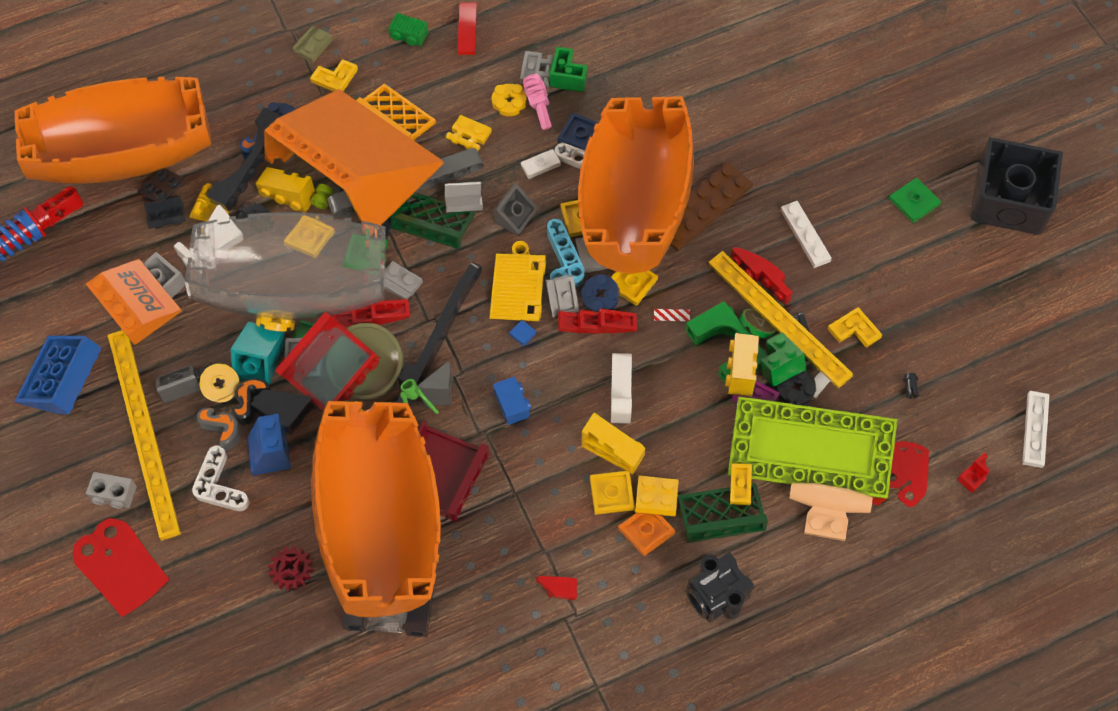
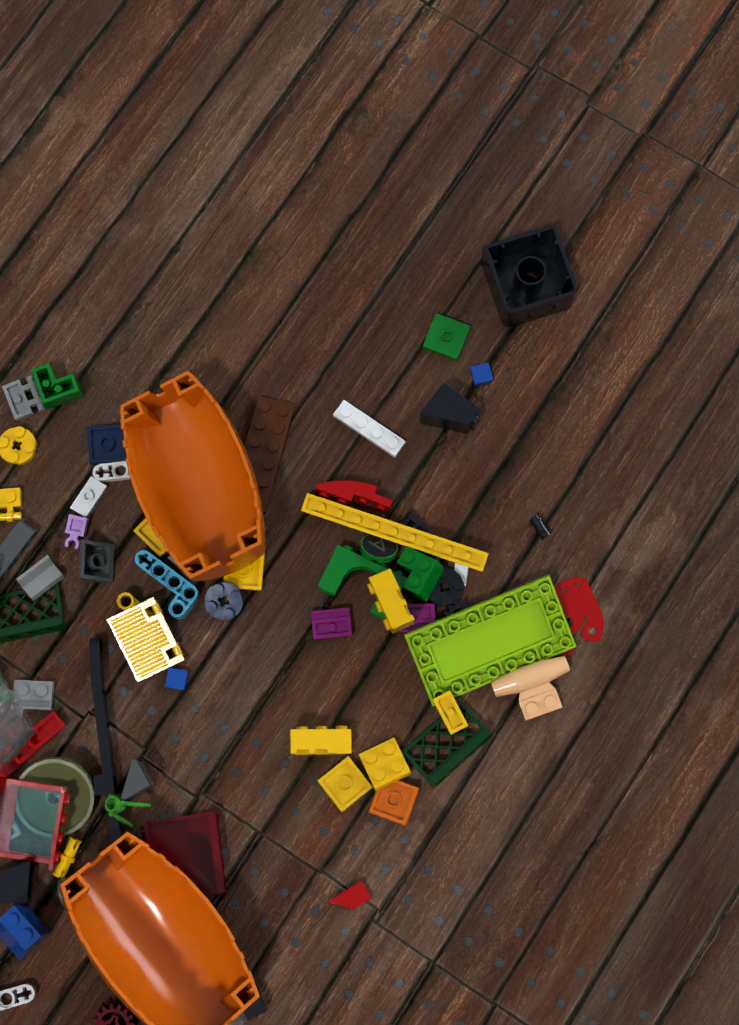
camera: 30 degrees left, 15 degrees up
blue brick [493,376,531,425] -> none
bright pink gear [523,73,552,130] -> none
light grey plate [546,274,579,317] -> none
red slope [558,309,637,334] -> none
white beam [611,353,632,423] -> none
sticker [654,309,690,321] -> none
black piece [686,552,754,623] -> none
yellow plate [828,307,882,348] -> none
red slope [957,452,989,493] -> none
white plate [1022,391,1049,468] -> none
none -> lavender plate [65,514,89,550]
none -> magenta plate [311,608,352,640]
none -> black slope [420,383,481,434]
none -> blue tile [470,362,493,386]

